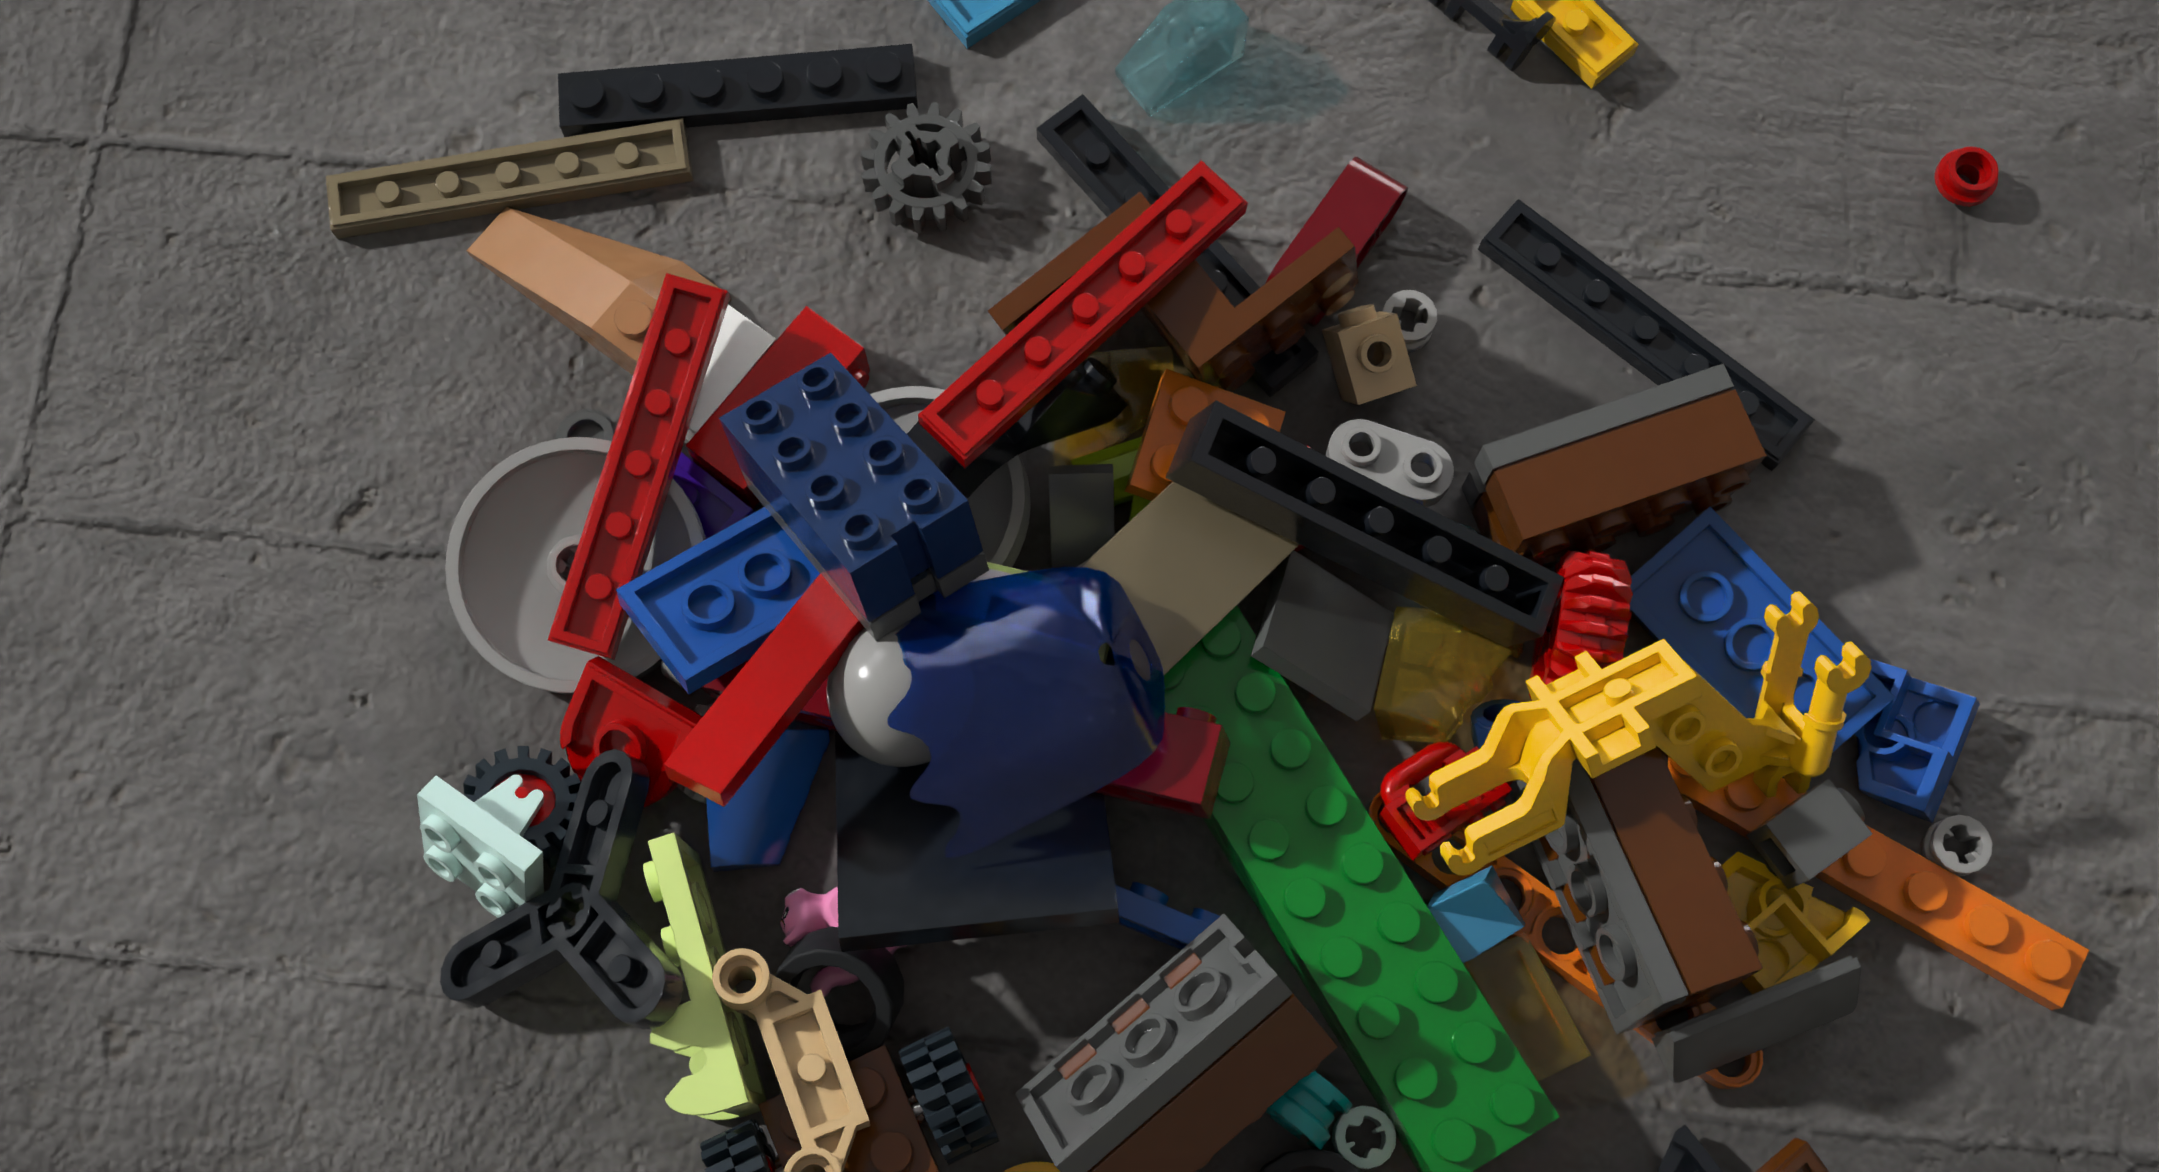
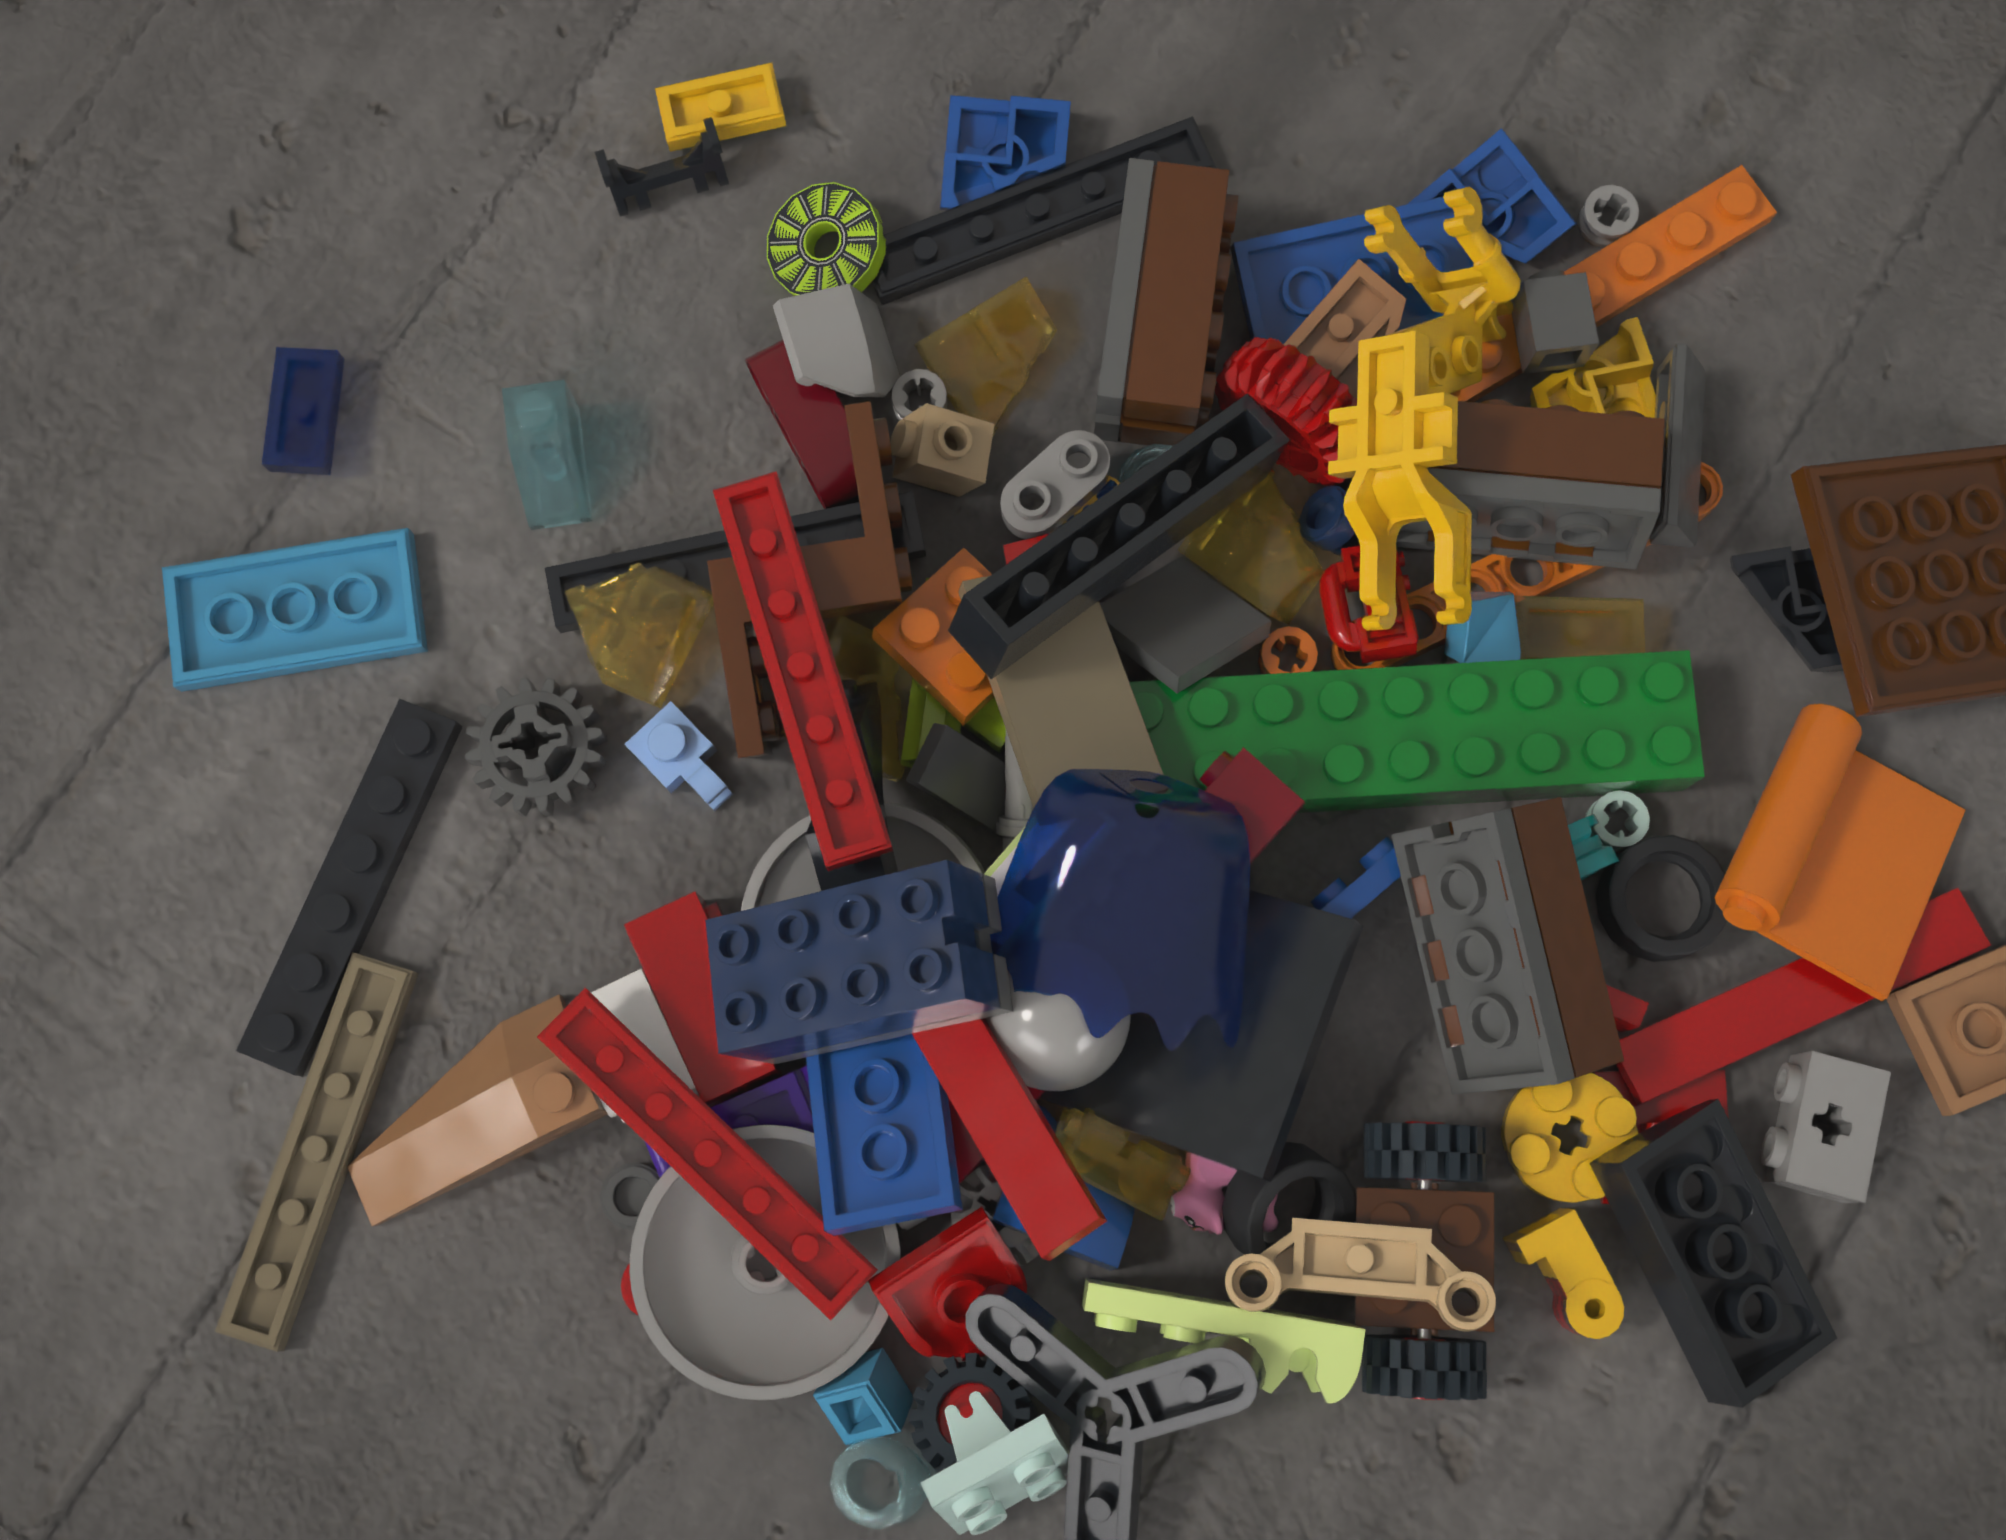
camera: 60 degrees left, 5 degrees up
none -> clear yellow slope [564,562,714,708]
none -> light blue plate [625,701,733,811]
none -> tile [767,182,886,296]
none -> light grey slope [773,284,900,397]
none -> dark azure slope [813,1348,913,1445]
none -> clear light blue piece [829,1437,931,1529]
none -> clear yellow slope [914,277,1057,436]
none -> blue slope [940,95,1071,210]
none -> clear yellow hinge [1055,1108,1191,1221]
none -> orange bush [1258,626,1318,674]
none -> medium nougat wing [1283,259,1406,398]

